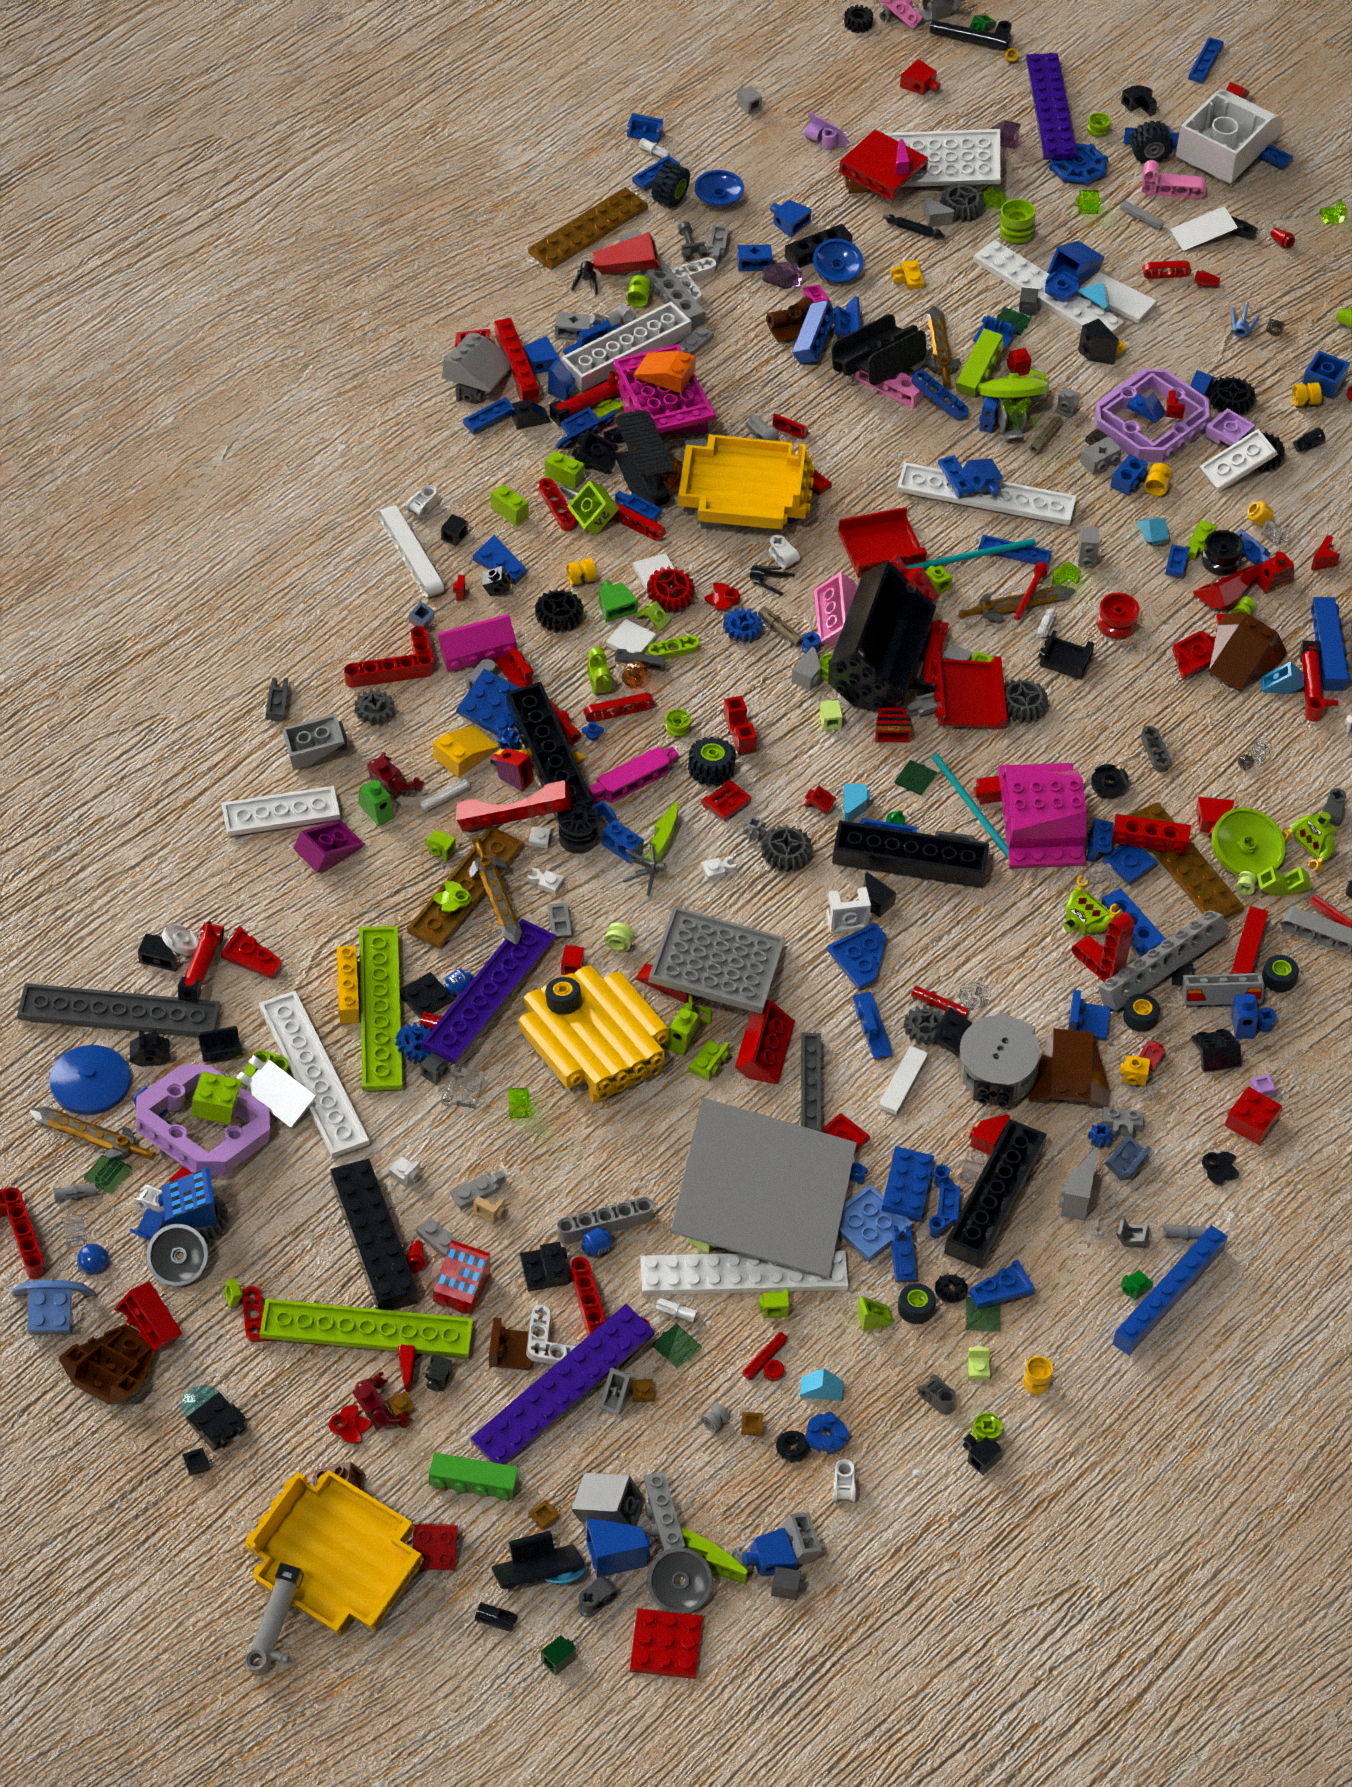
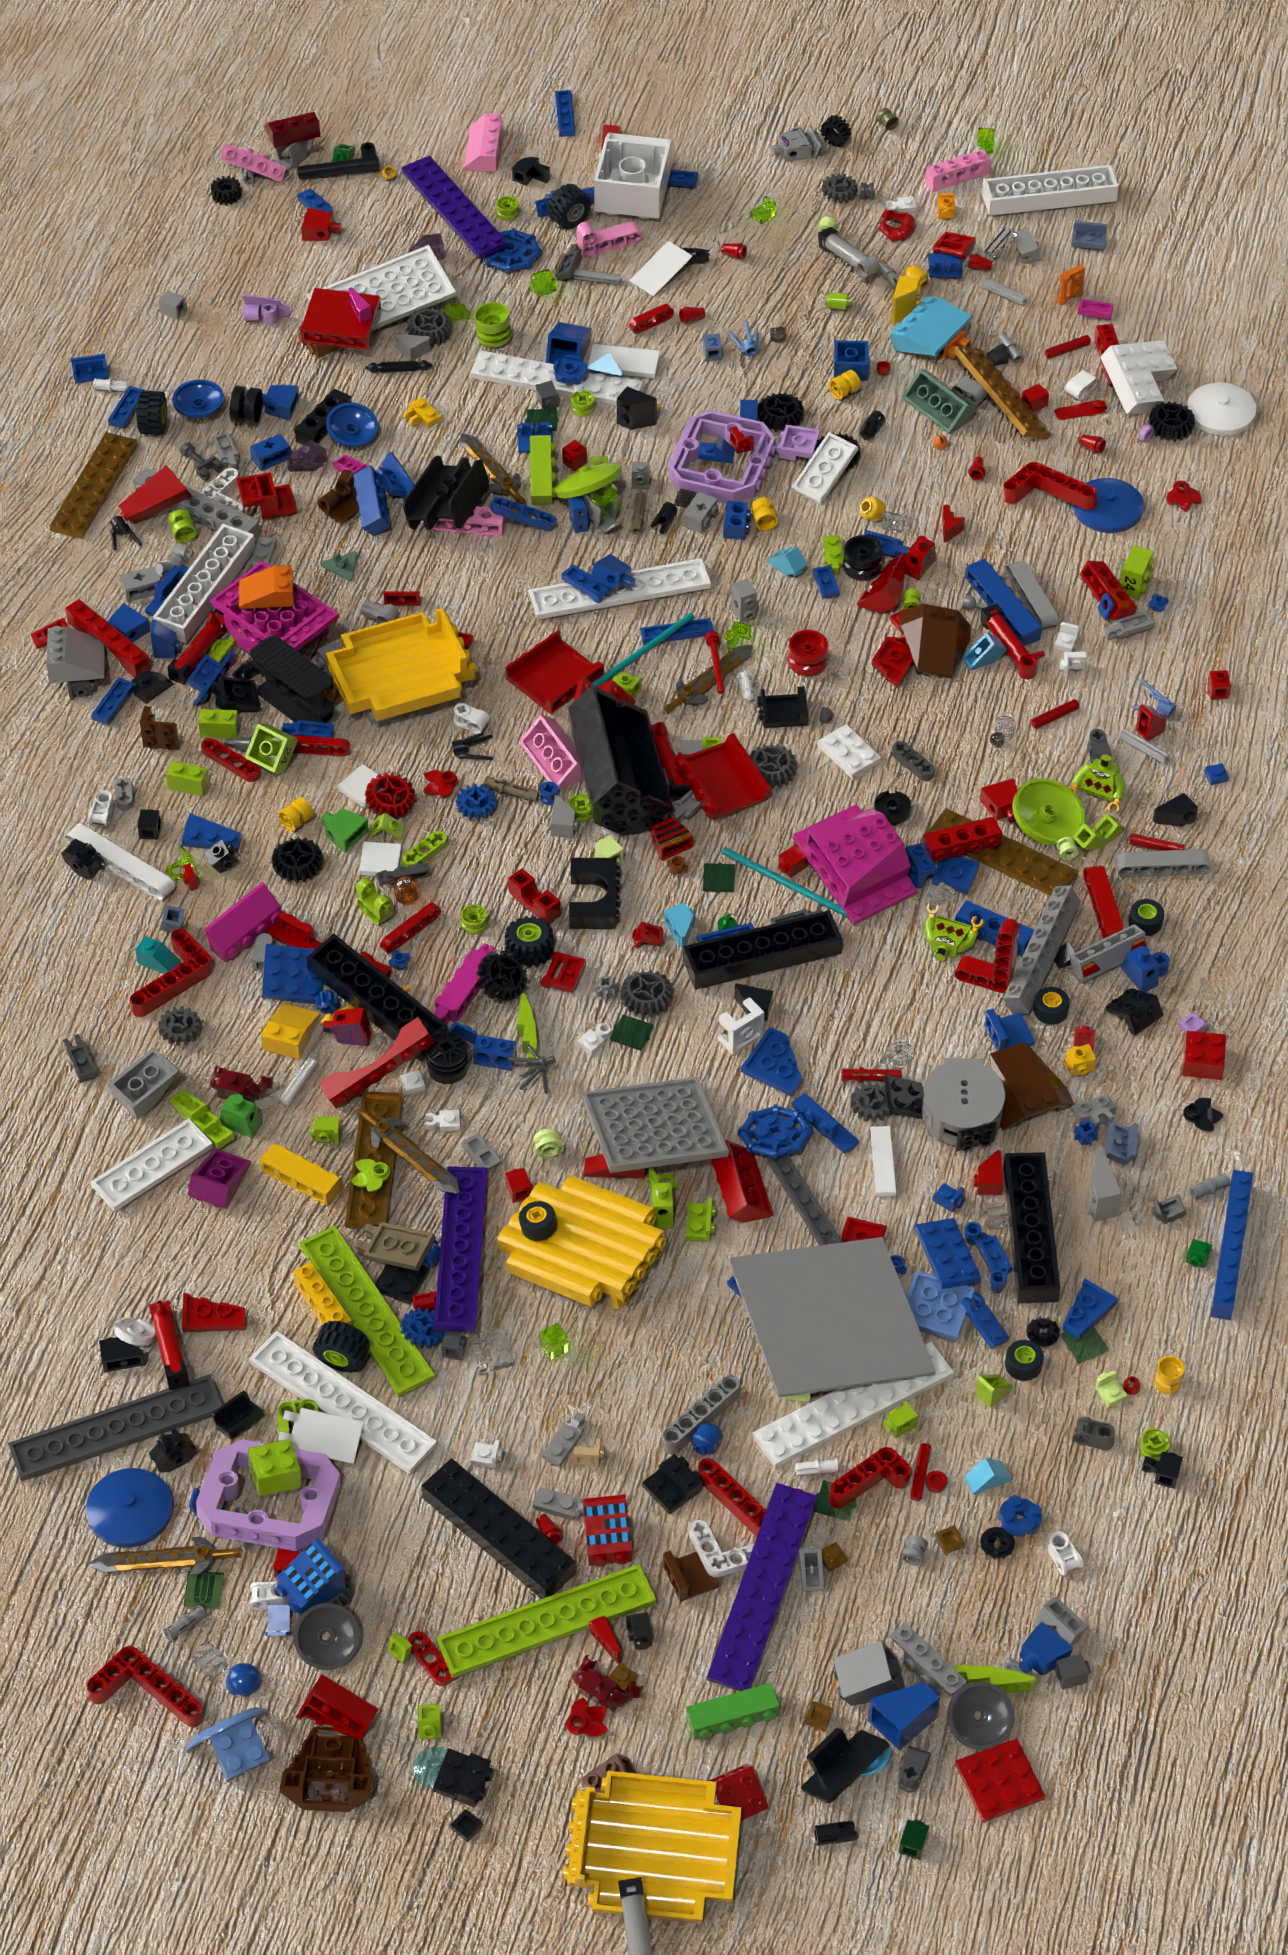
camera: 25 degrees left, 0 degrees up
none -> black hinge [61,838,102,880]
none -> light grey beam [115,778,134,811]
none -> teal slope [135,936,181,974]
none -> reddish brown bracket [140,706,180,750]
none -> clear neon green bracket [165,845,193,881]
none -> lime slope [168,1089,235,1149]
none -> black wheel [229,385,263,426]
none -> red bracket [236,472,297,520]
none -> yellow brick [260,1143,341,1206]
none -> blue hinge [297,188,334,218]
none -> black wheel [312,1321,370,1373]
none -> sand green piece [320,551,357,581]
none -> dark tan tile [354,1222,436,1271]
none -> lime bracket [418,1704,442,1740]
none -> bright pink slope [464,113,503,172]
none -> black gear [476,950,528,1002]
none -> dark grey hinge [555,244,581,281]
none -> black arch [569,858,620,929]
none -> lime wheel [571,390,595,416]
none -> clear green piece [610,1014,654,1051]
none -> black hinge [650,502,678,534]
none -> dark orange plate [667,856,688,875]
none -> sand blue brick [703,334,722,361]
none -> blue plate [738,1104,813,1160]
none -> white plate [817,724,881,779]
none -> dark grey hinge [819,707,834,722]
none -> red beam [828,1447,911,1509]
none -> blue bracket [932,1183,966,1213]
none -> light grey hinge [962,594,987,609]
none -> red axle [1031,699,1080,729]
none -> red hinge [1123,1376,1140,1395]

